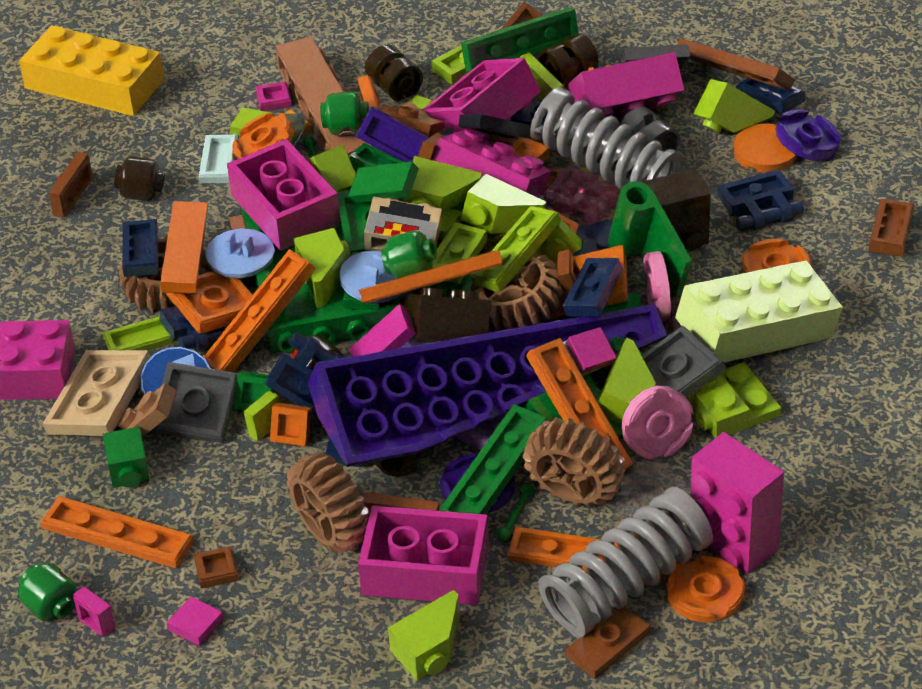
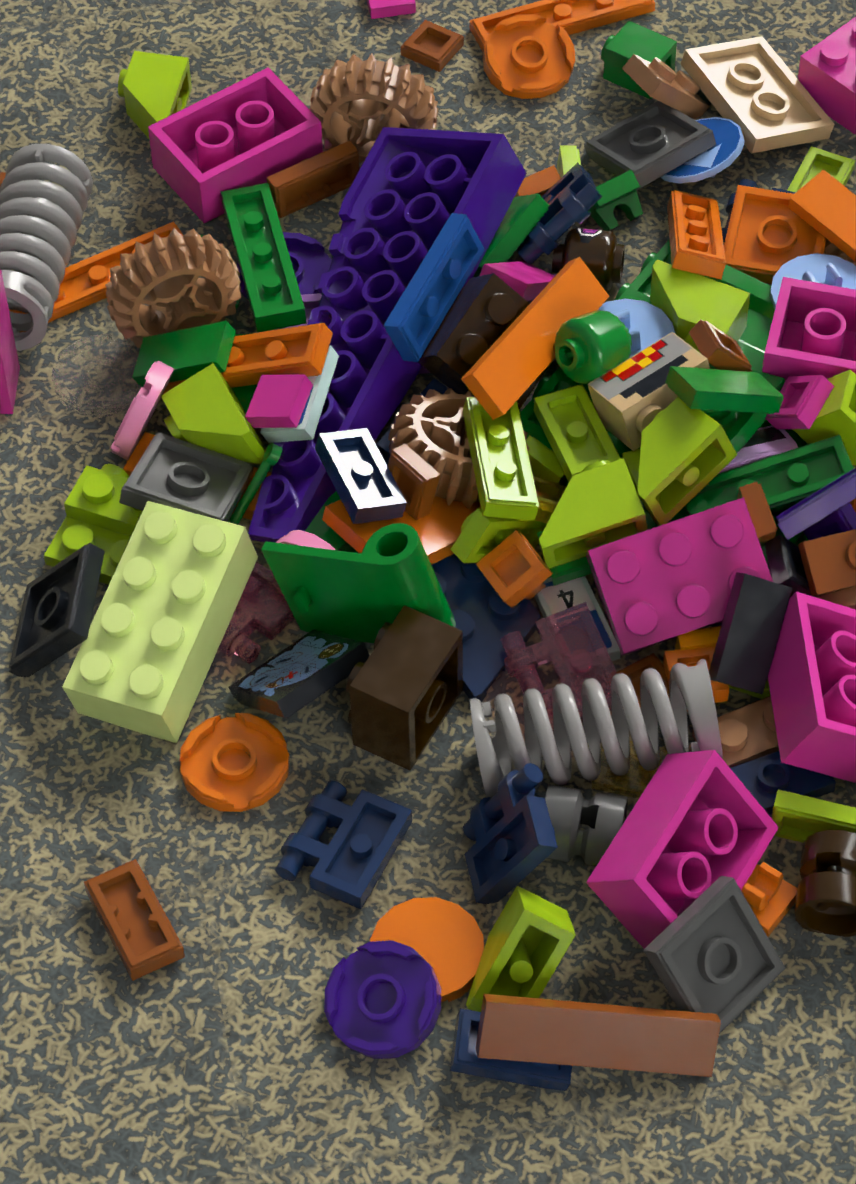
camera: 135 degrees right, 10 degrees up
none -> black tile [9,543,105,677]
none -> green tile [132,321,236,387]
none -> tile [228,630,370,718]
none -> blue tile [383,213,485,362]
none -> dark blue plate [463,763,558,904]
none -> orange tile [483,14,575,99]
none -> dark orange tile [689,319,752,372]
none -> dark pink tile [765,375,834,429]

